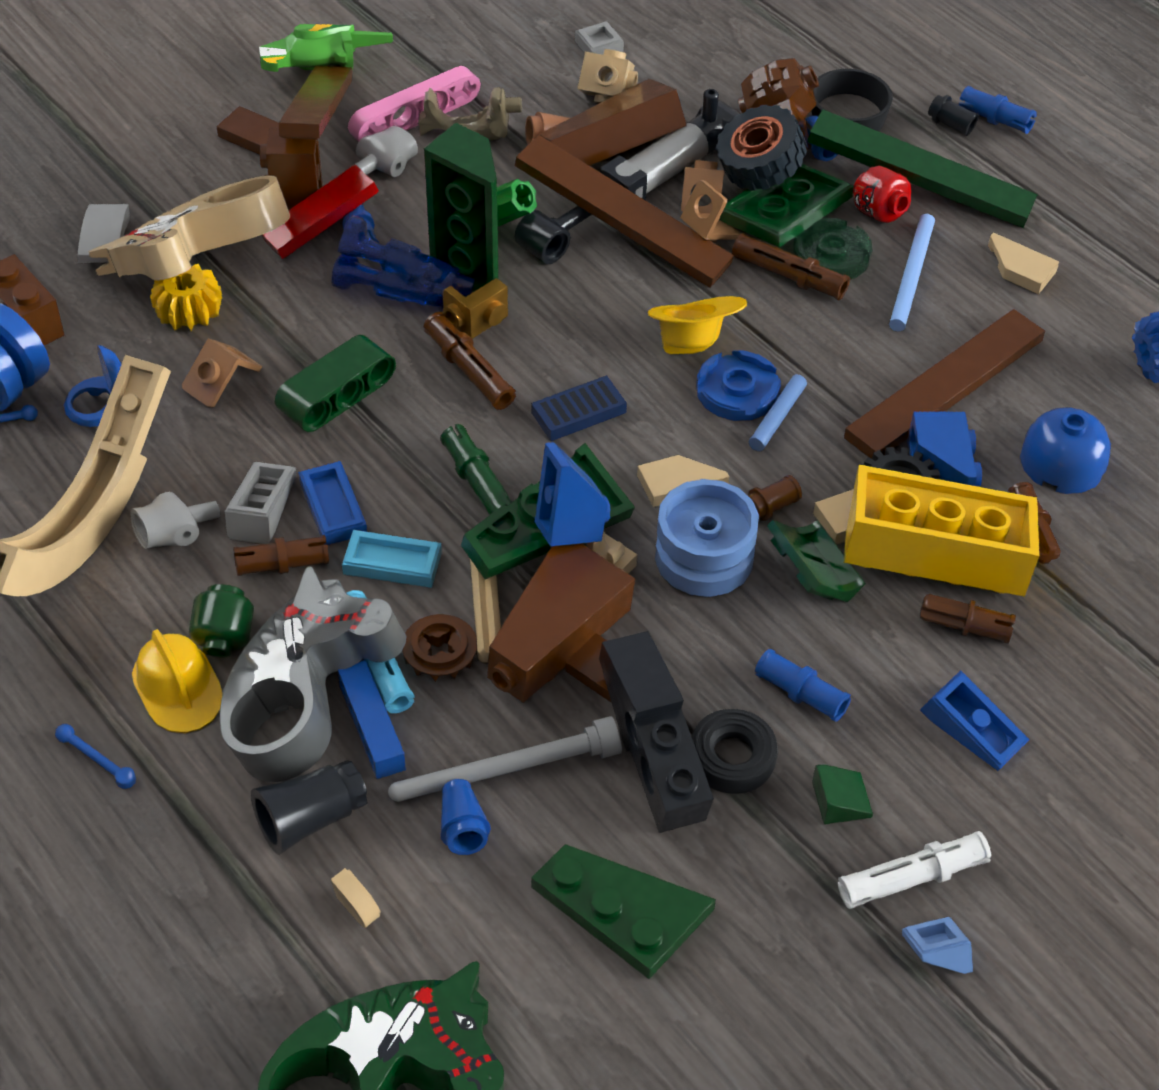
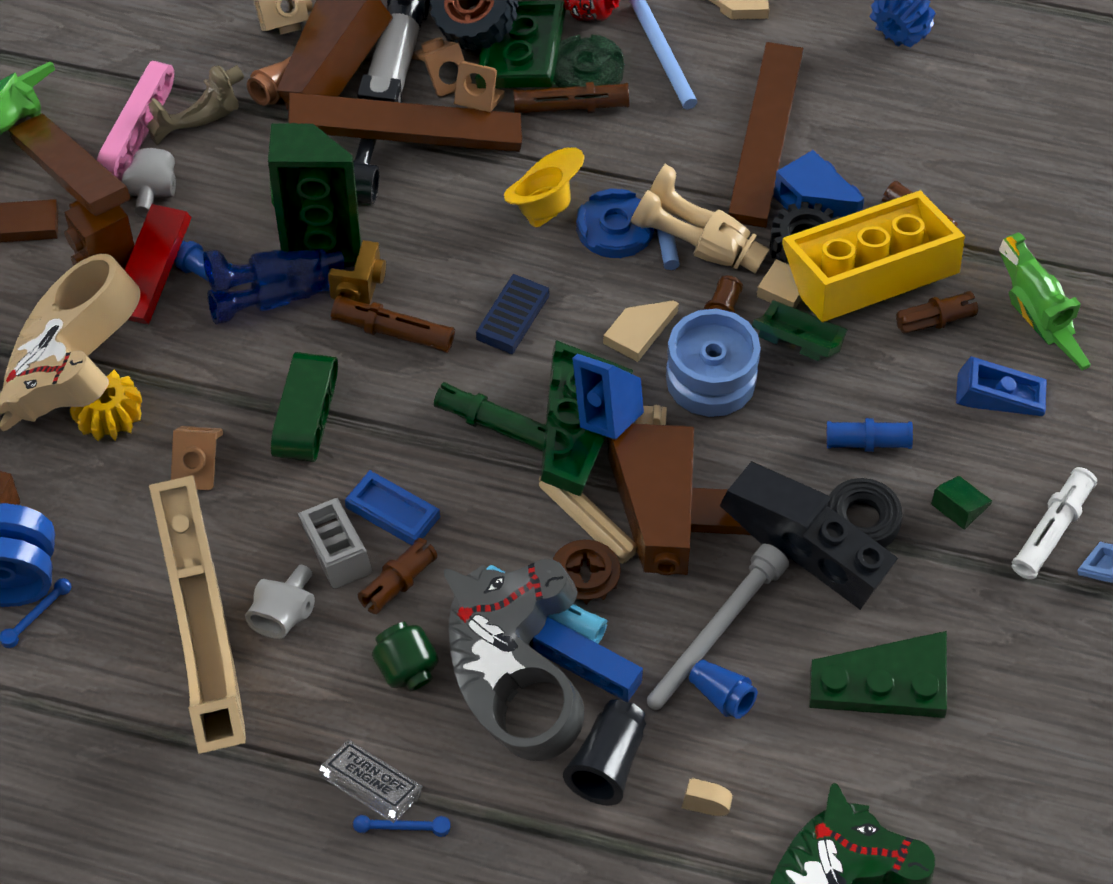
camera: 35 degrees left, 5 degrees up
blue piece [64,345,122,427] -> none
yellow piece [132,629,223,733] -> none
medium azure tile [342,530,442,588] -> none
blue cylinder [1020,407,1111,494] -> none
none -> clear tile [319,740,423,823]
none -> tan piece [631,164,770,274]
none -> bright green animal [999,232,1091,370]

